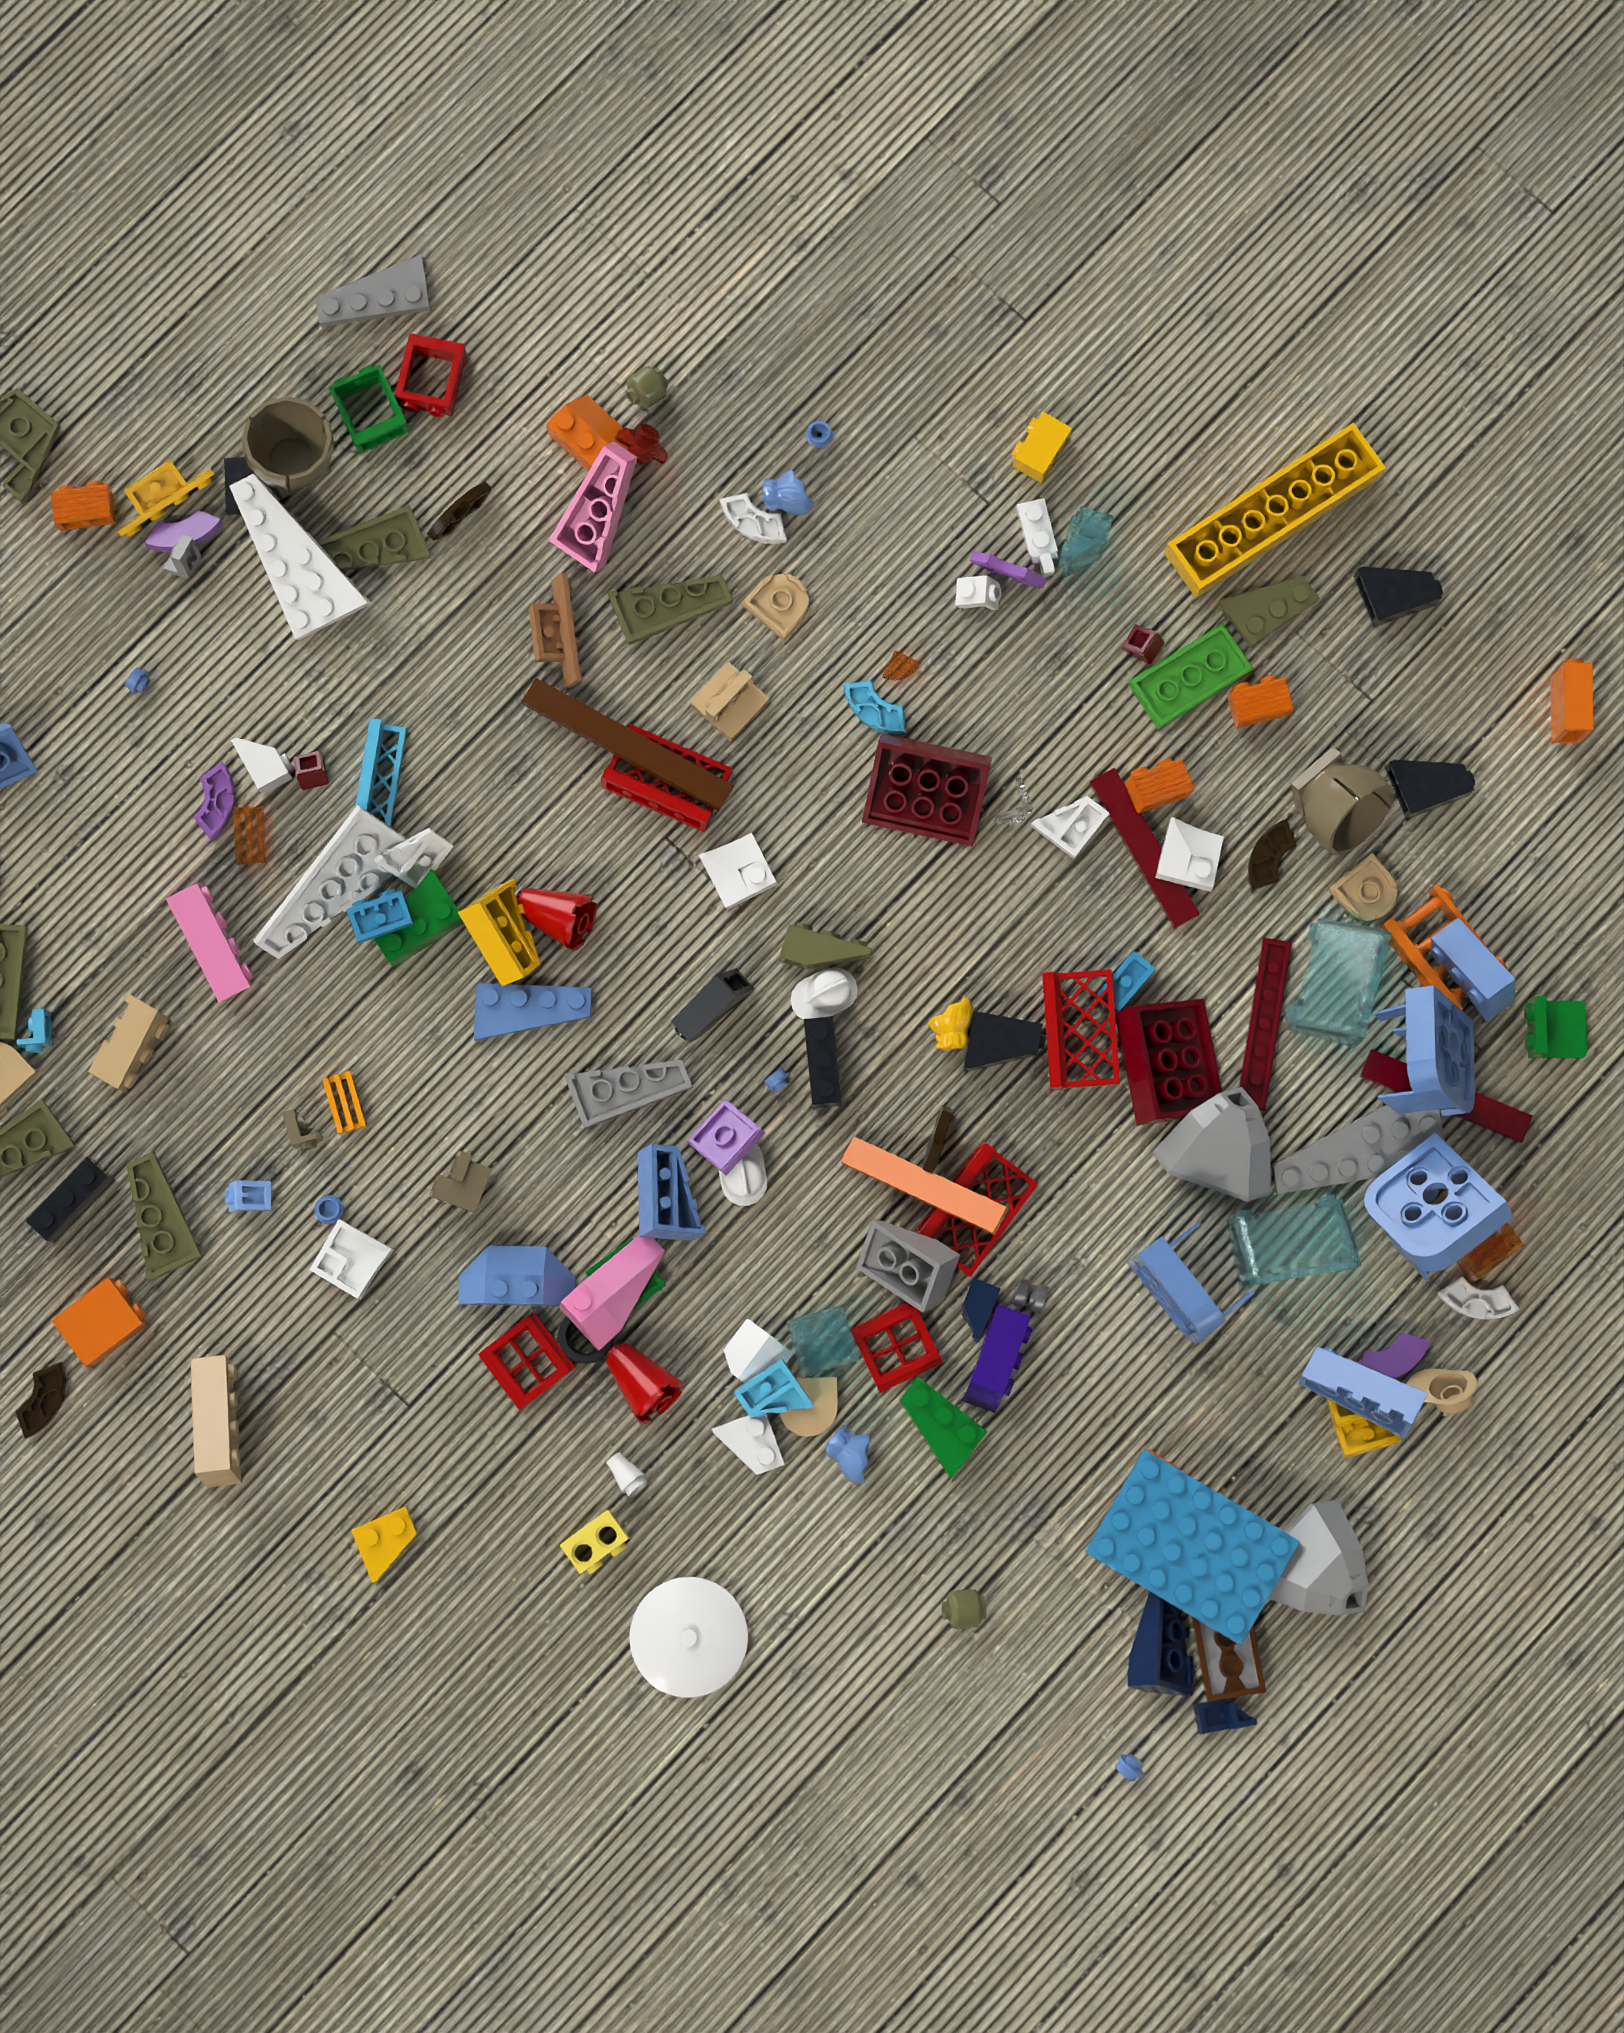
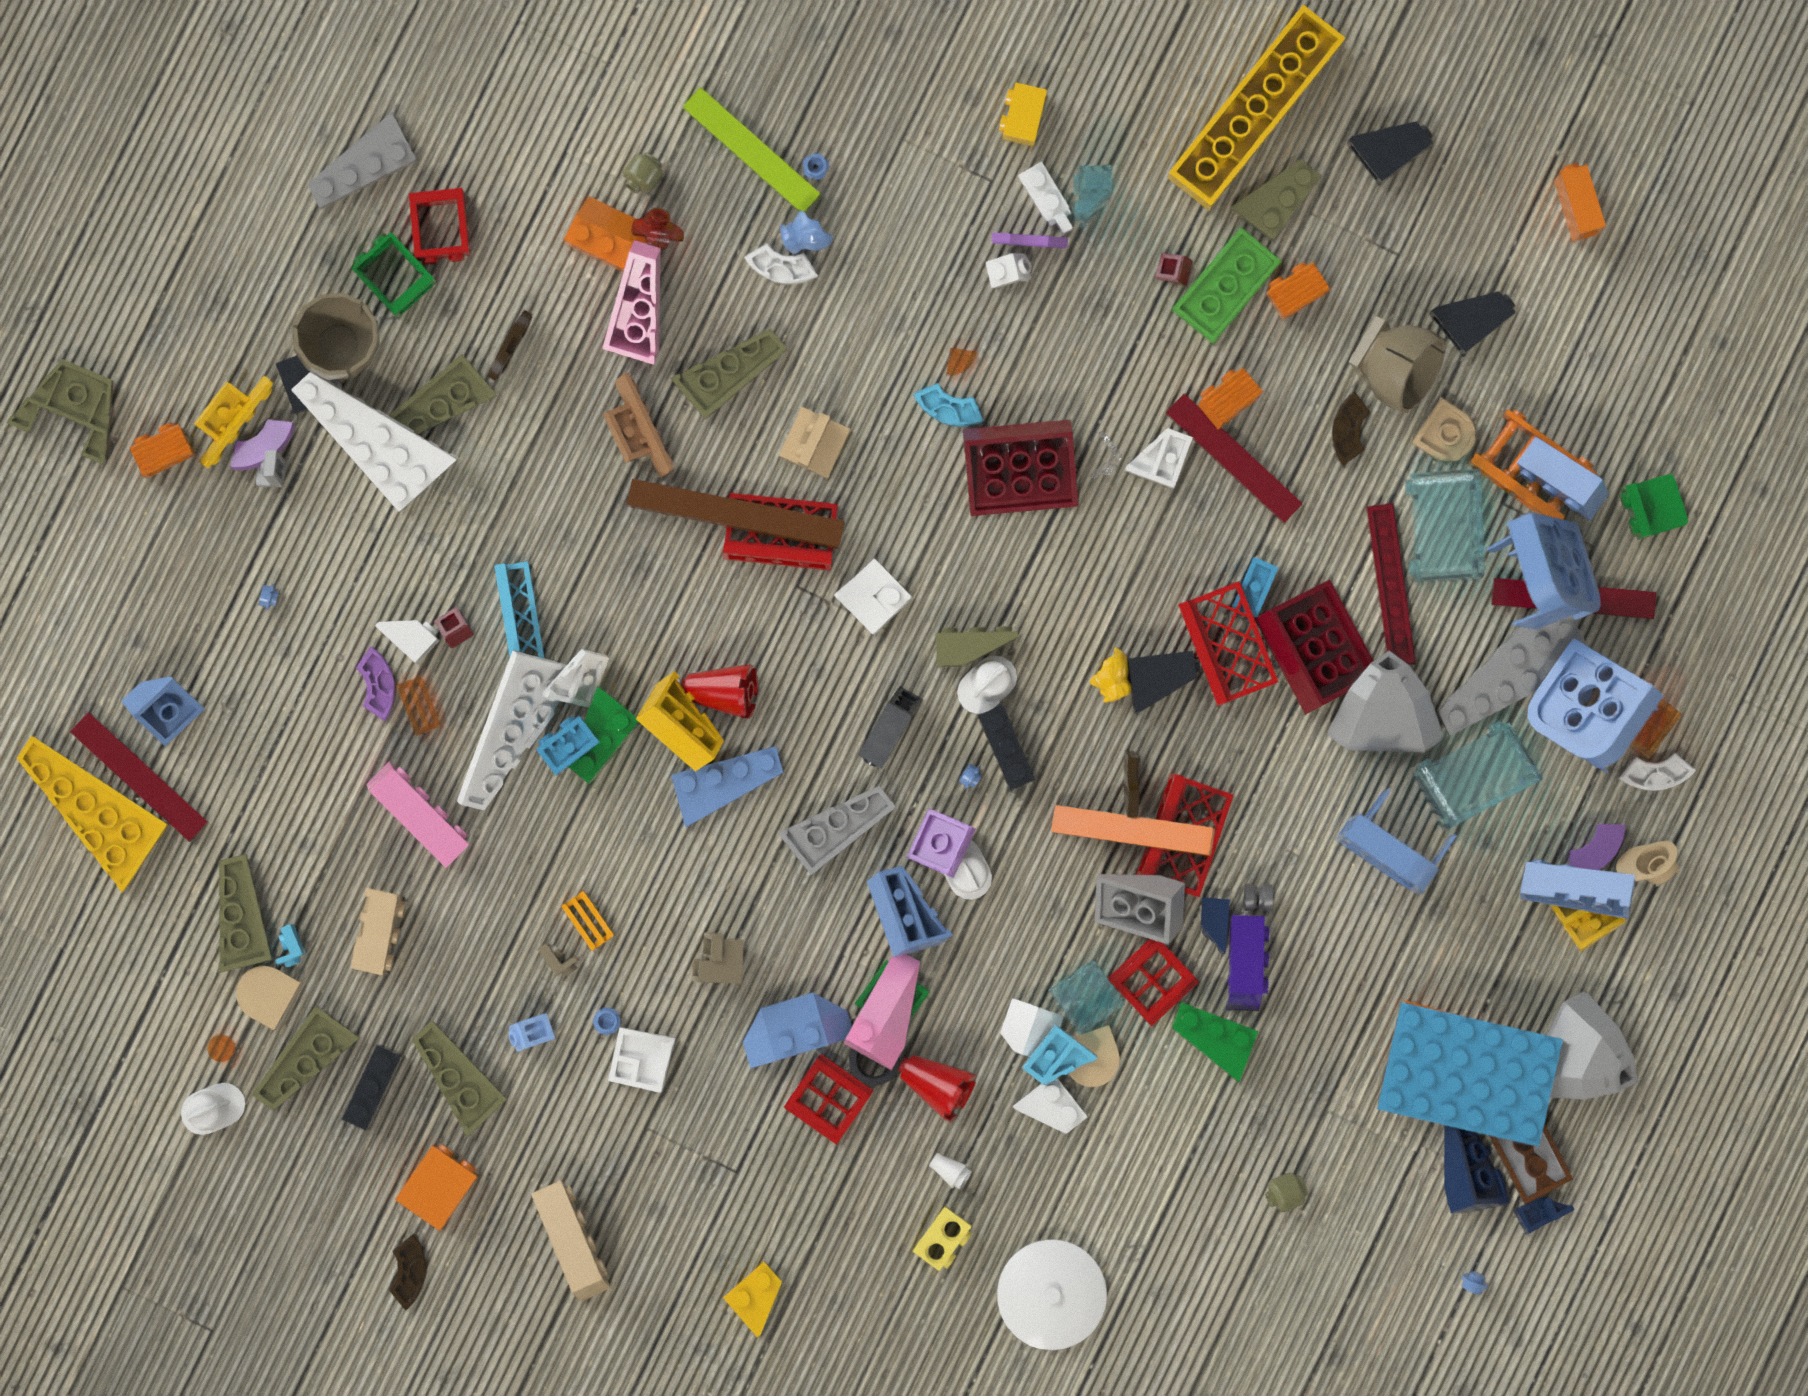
camera: 15 degrees left, 5 degrees up
tan tile [741,574,809,641] -> none
medium blue hair [826,1425,871,1484] -> none
white plate [1155,817,1224,892] -> none
none -> lime tile [683,87,821,212]

